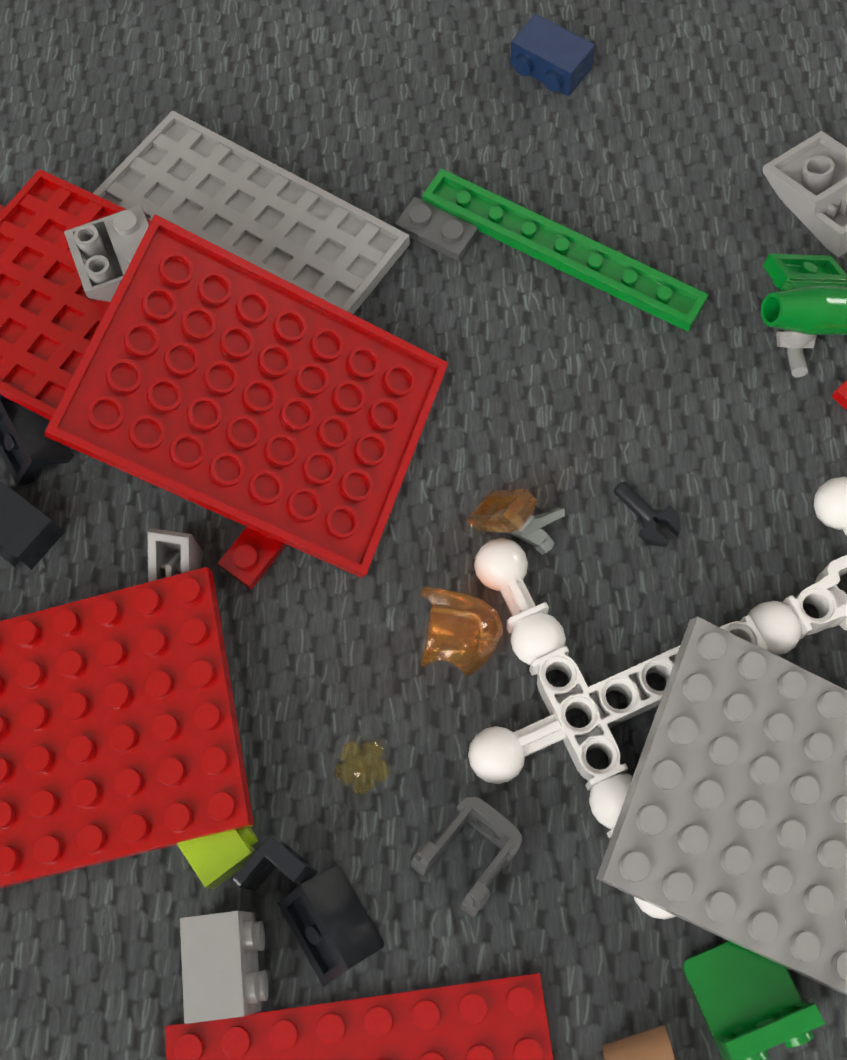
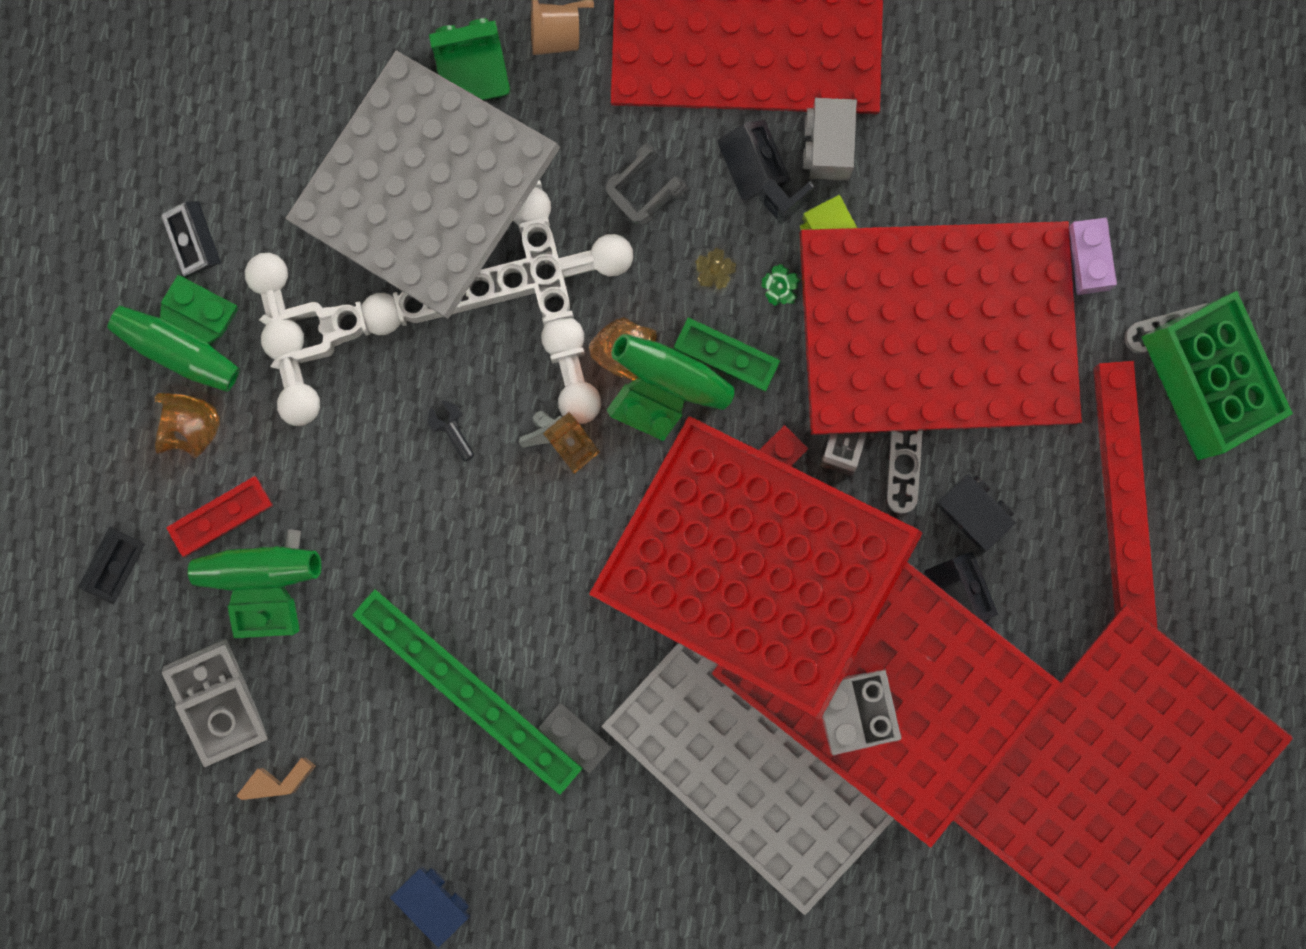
camera: 175 degrees left, 15 degrees up
none -> medium nougat slope [237,757,316,800]
none -> green plate [607,334,734,441]
none -> green plate [674,317,780,393]
none -> green plant [762,264,801,306]
none -> light grey beam [886,431,923,514]

